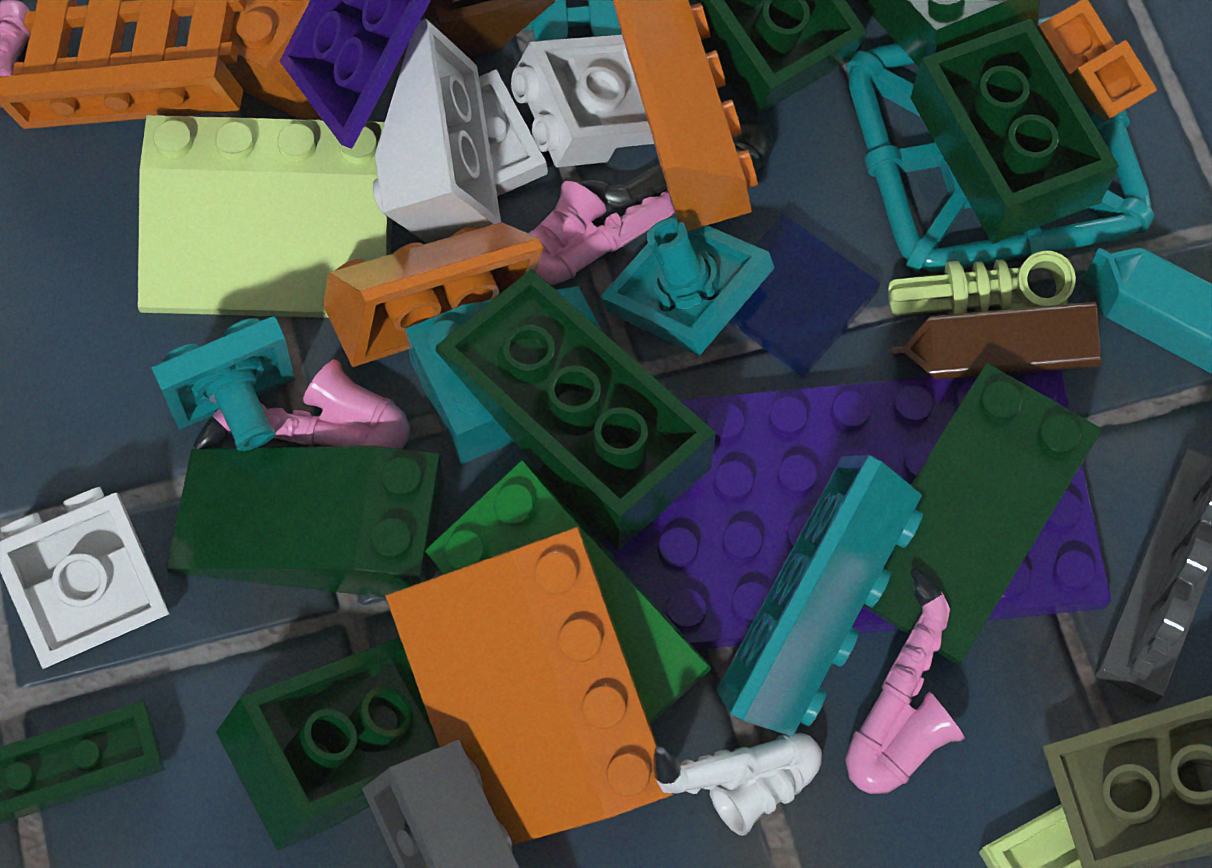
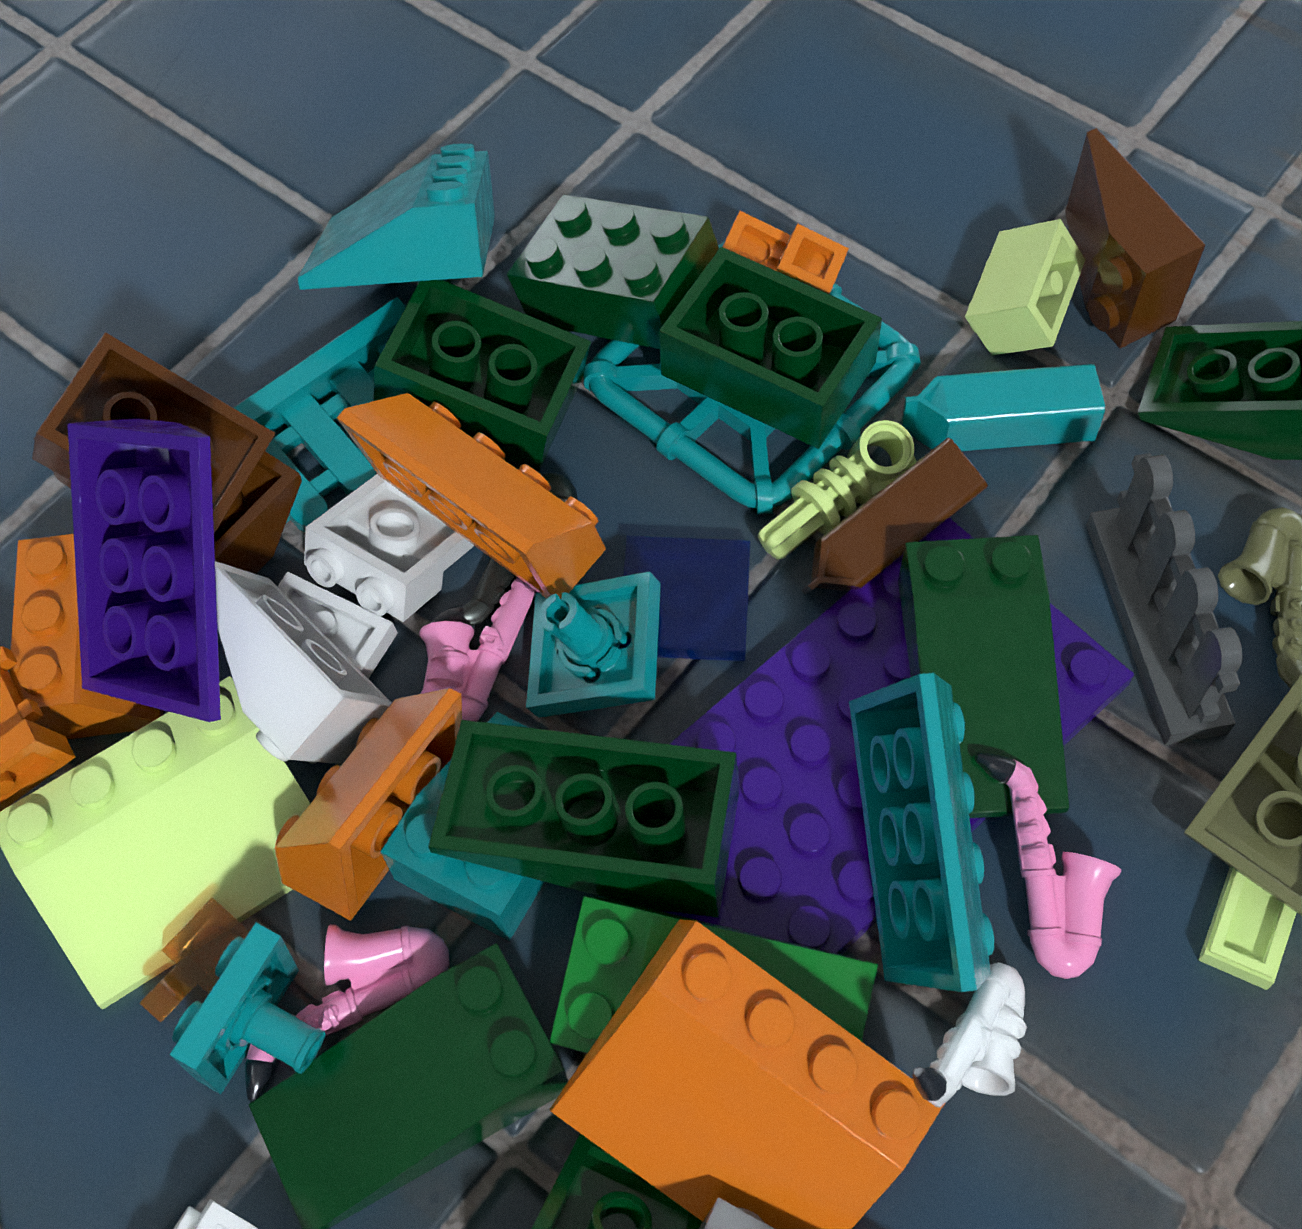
camera: 30 degrees left, 5 degrees down
none -> clear orange plate [140,897,250,1023]

